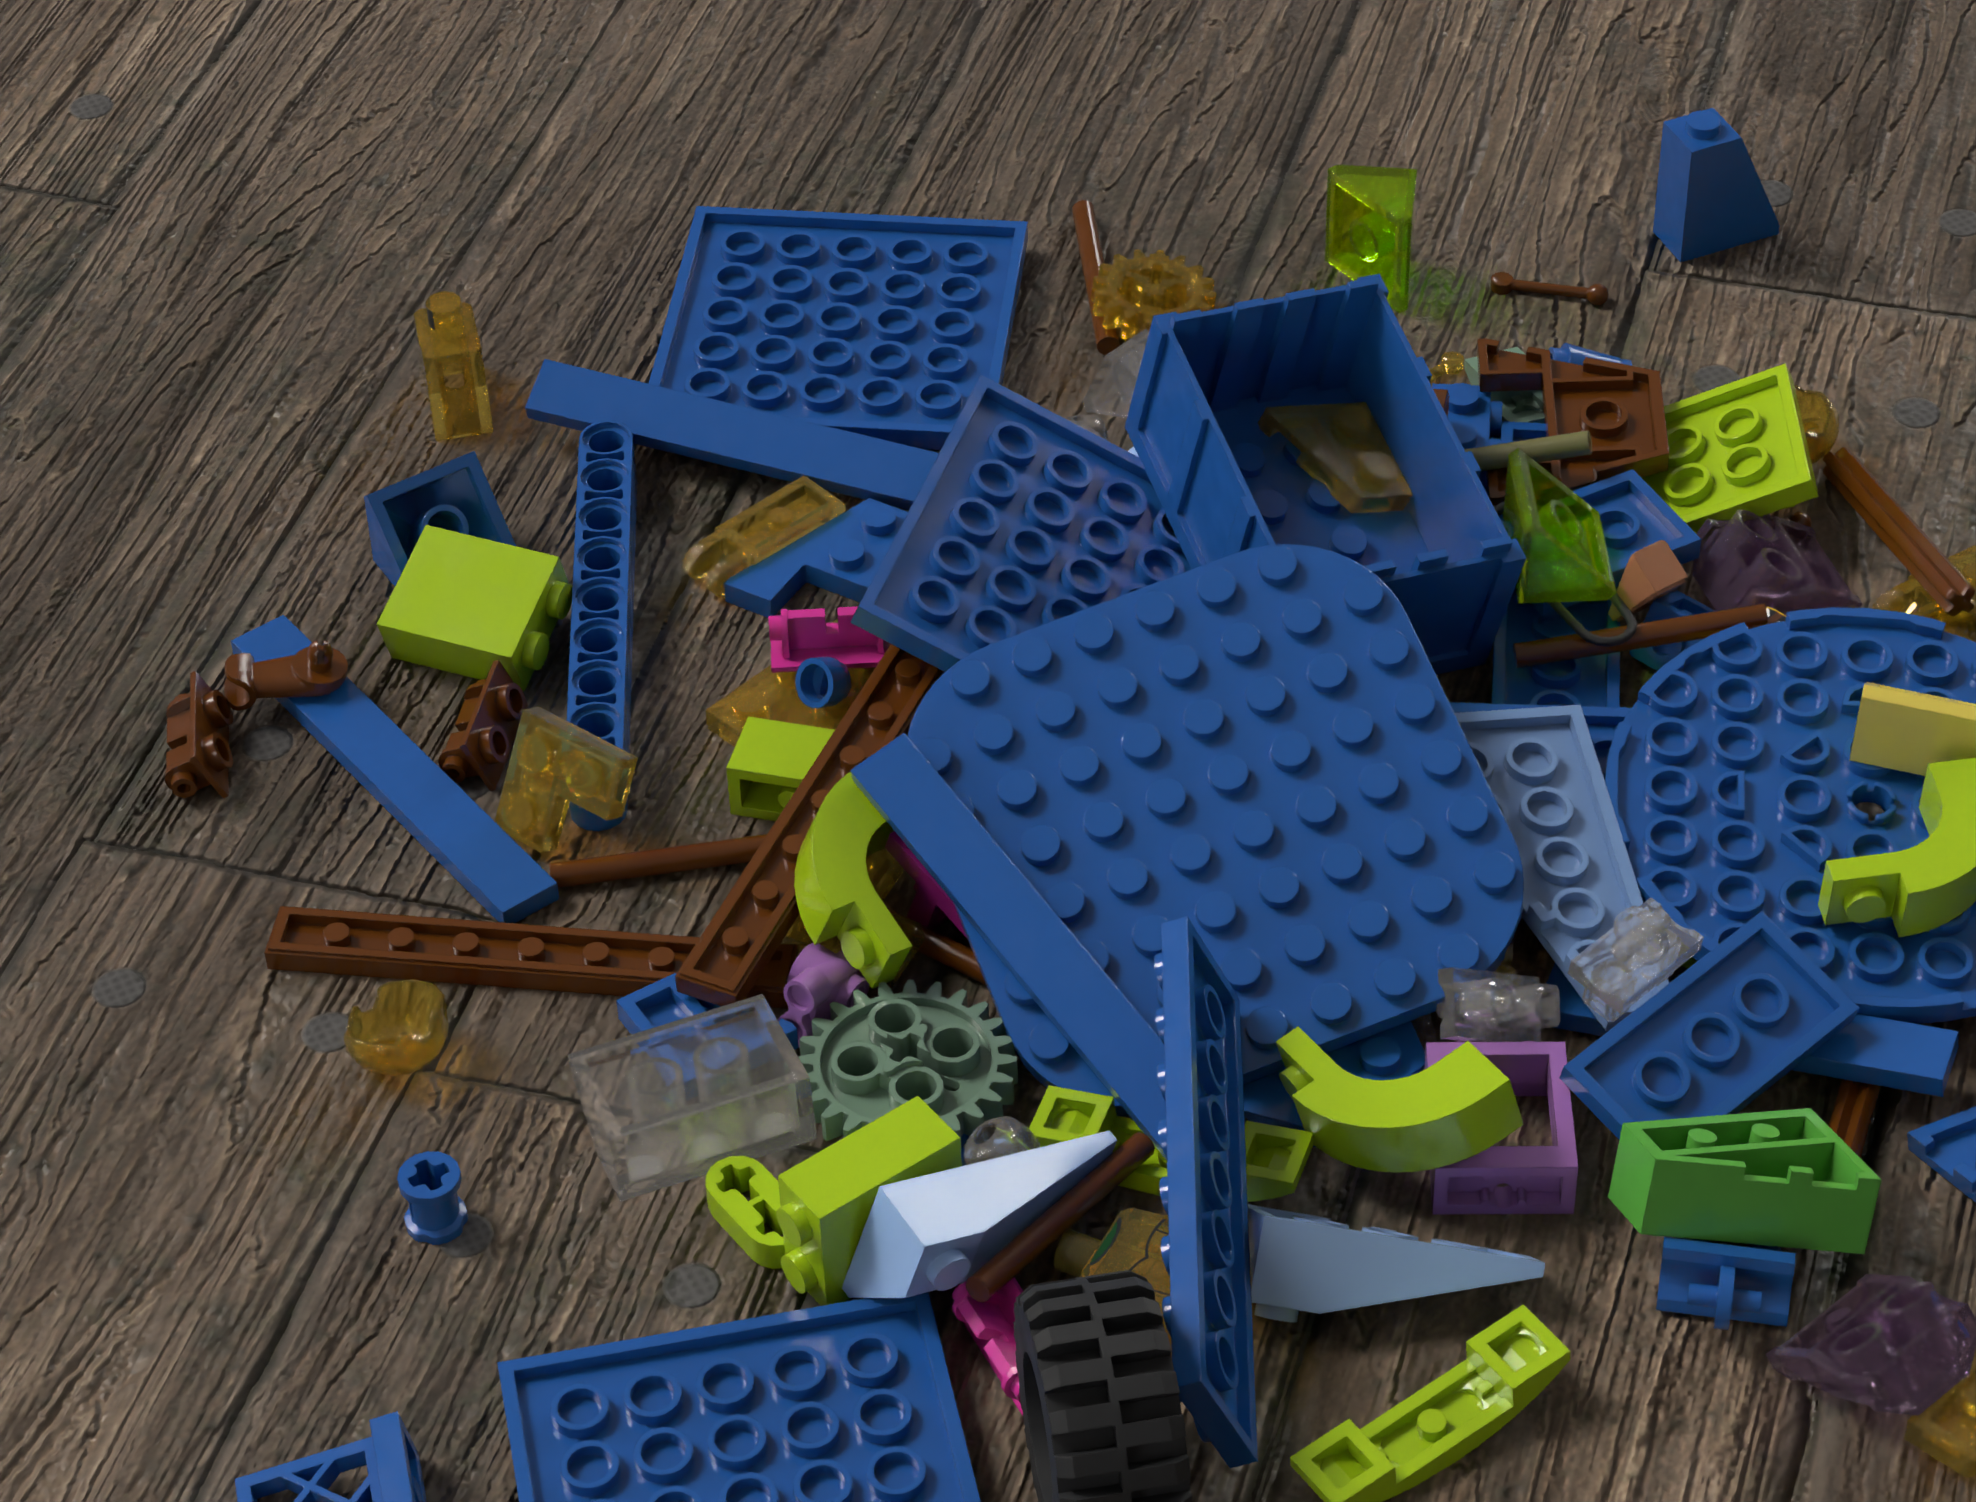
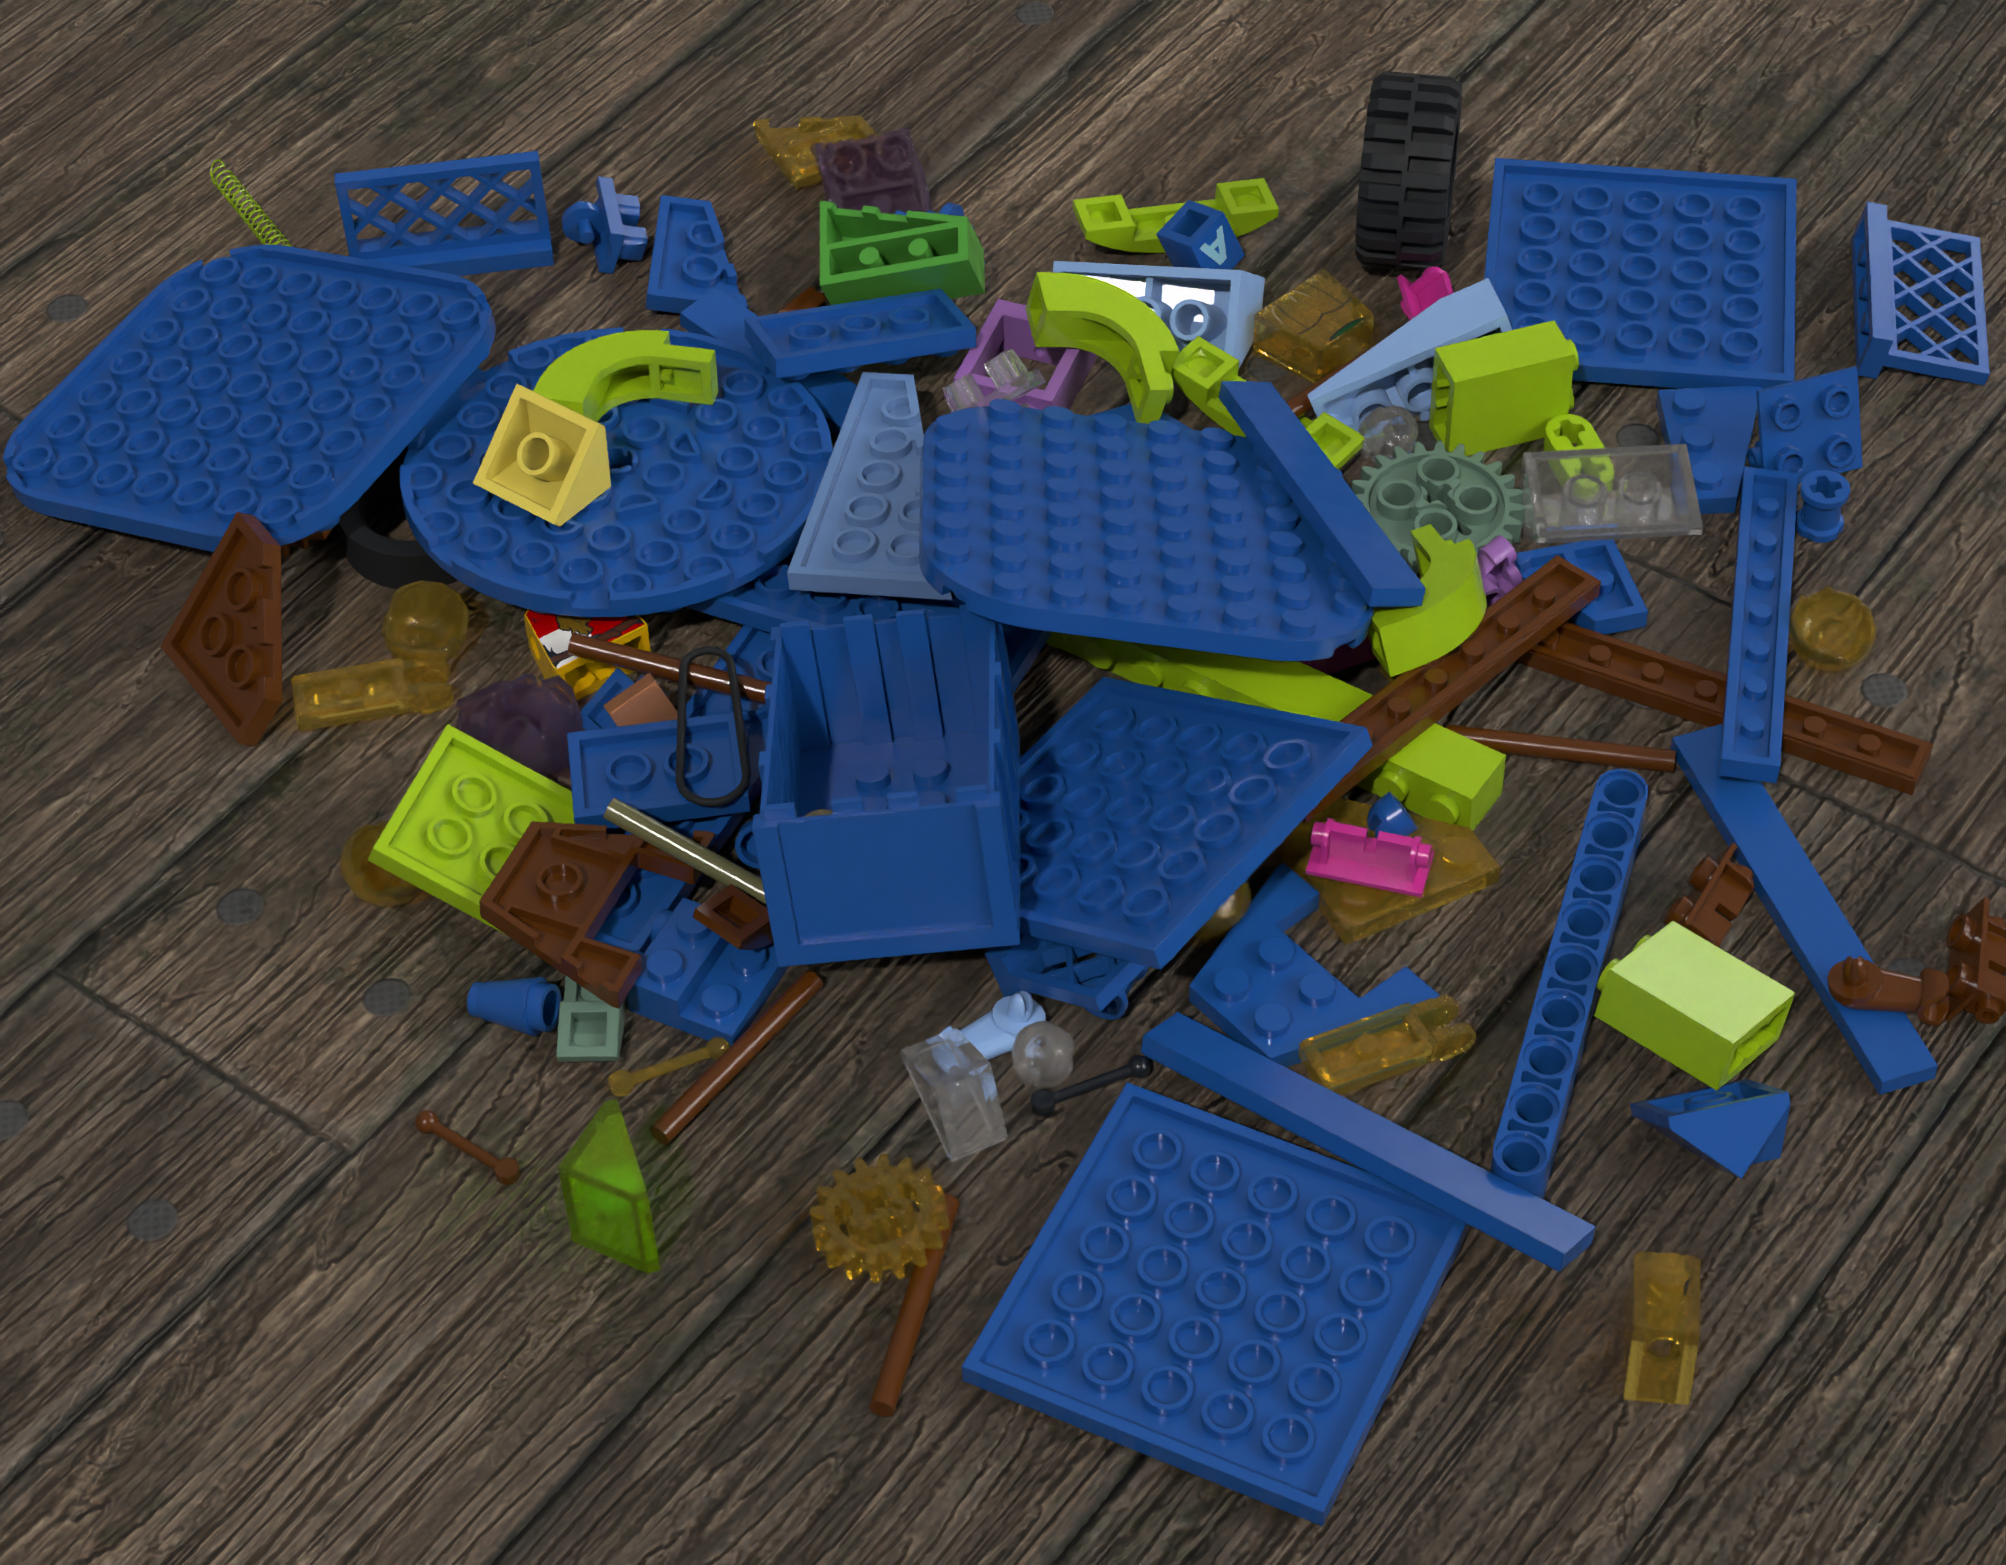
camera: 160 degrees left, 5 degrees up
clear yellow plate [494,707,638,853] -> none
blue plate [1154,916,1258,1468] -> none
clear neon green slope [1503,448,1617,603] -> none
clear hips [1568,897,1704,1022] -> none
blue slope [1653,108,1780,263] -> none
reddish brown axle [1823,447,1975,617] -> none
none -> blue brick [1156,200,1245,270]
none -> blue wing [1656,386,1762,515]
none -> blue plate [1718,466,1799,783]
none -> blue hinge [1747,366,1863,484]

